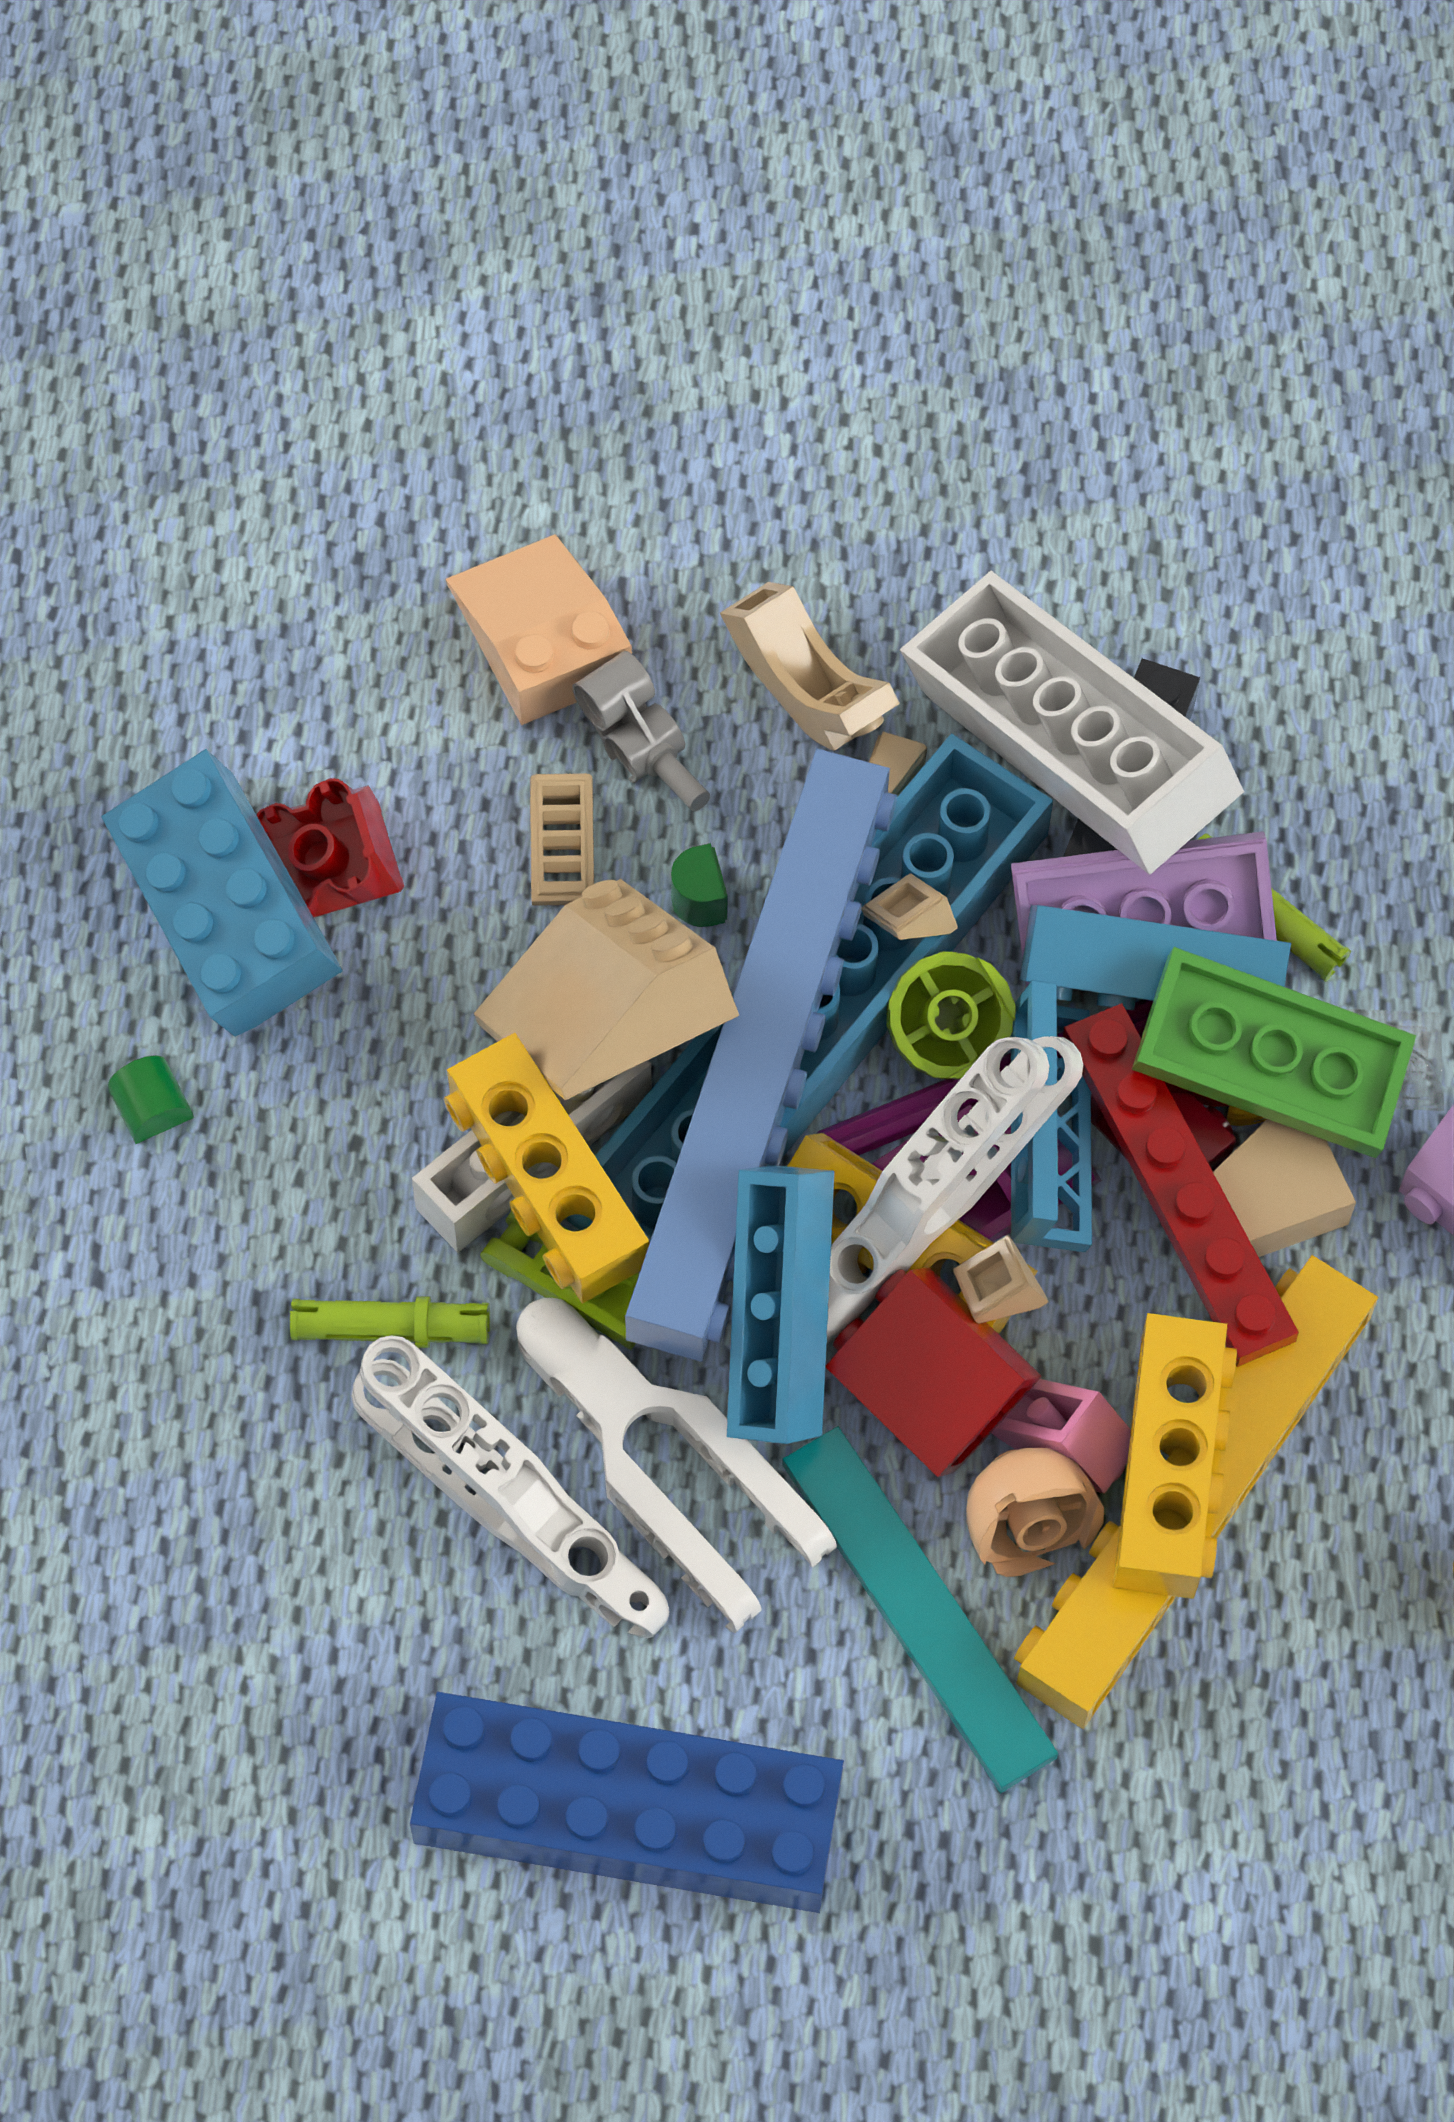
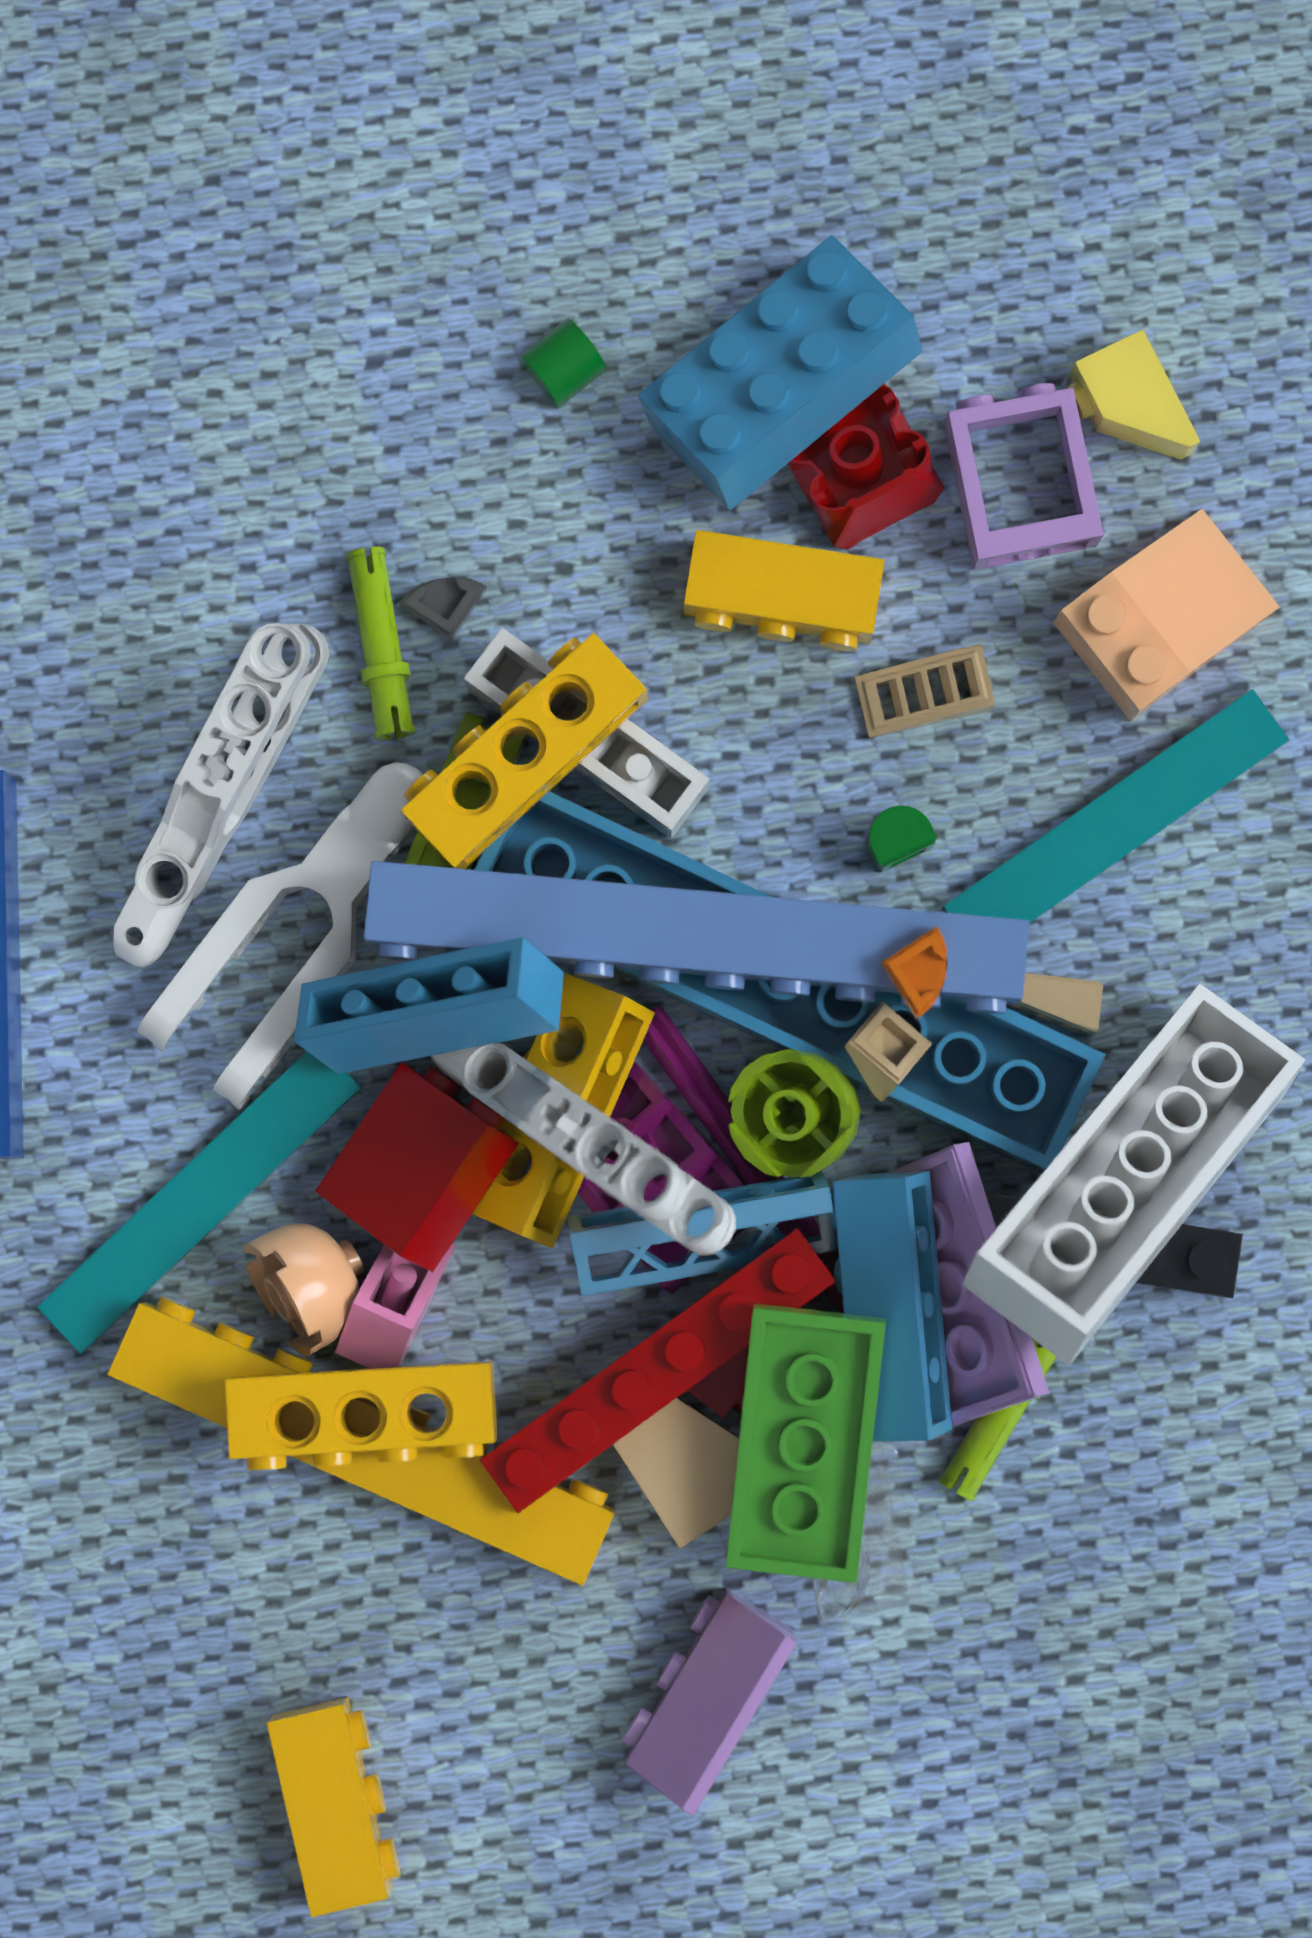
camera: 80 degrees right, 20 degrees up
tan slope [474,879,739,1100] -> none
light grey beam [573,650,710,811] -> none
tan arch [720,582,900,751] -> none
tan slope [953,1235,1049,1324] -> none
none -> dark grey tile [399,577,487,641]
none -> yellow brick [683,530,885,652]
none -> orange tile [880,927,947,1020]
none -> teal tile [942,689,1290,924]
none -> lavender window [944,383,1104,570]
none -> light yellow slope [1065,329,1200,460]

